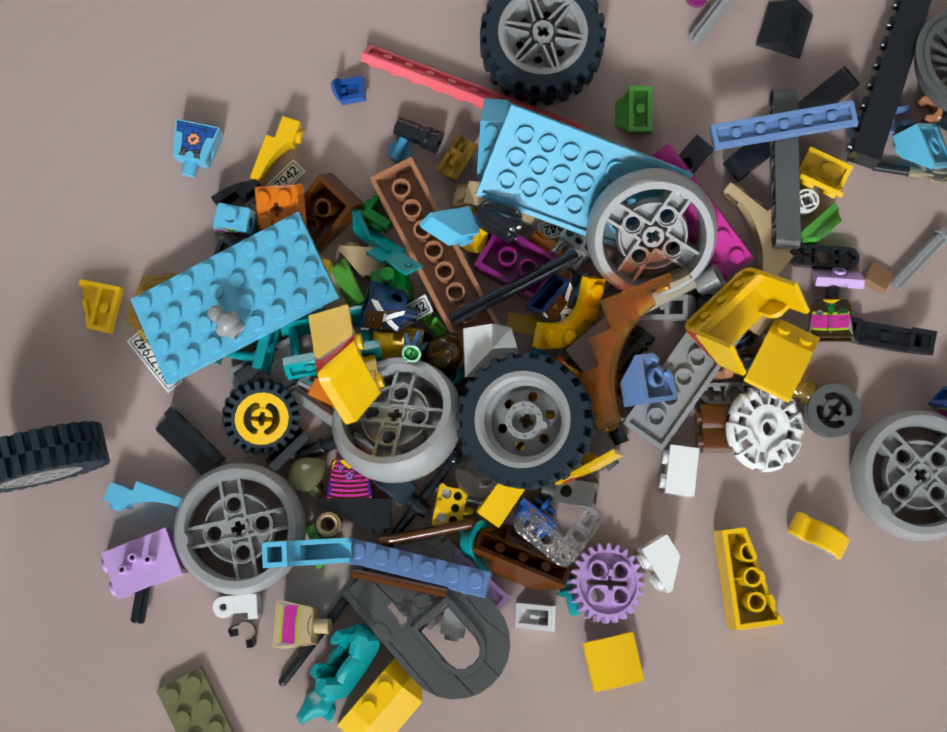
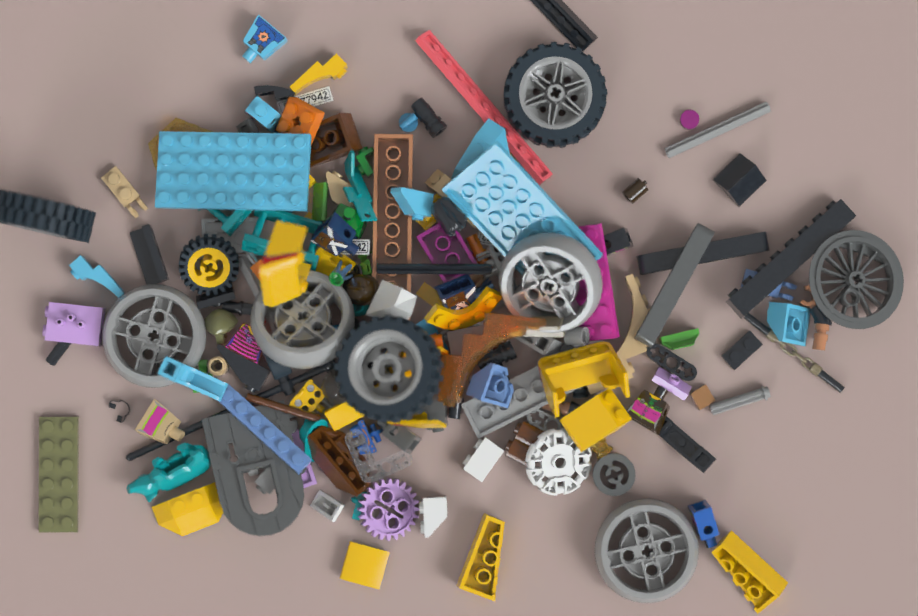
camera: 25 degrees right, 5 degrees up
yellow wing [79,279,125,334] -> none
white sticker [127,330,183,393] -> none
light grey animal [208,305,246,340] -> none
white leg [212,593,262,619] -> none
blue plate [331,76,366,105] -> none
reddish brown piece [352,568,449,598] -> none
pearl gold hips [436,134,478,182] -> none
bright green slope [615,86,652,134] -> none
medium blue plate [709,100,858,151] -> none
yellow animal [787,512,850,560] -> none
yellow bracket [799,146,854,199] -> none
white wheel [800,188,819,217] -> none
none -> tan hinge [101,166,148,218]
none -> dark brown piece [622,178,648,204]
none -> black plate [721,331,763,370]

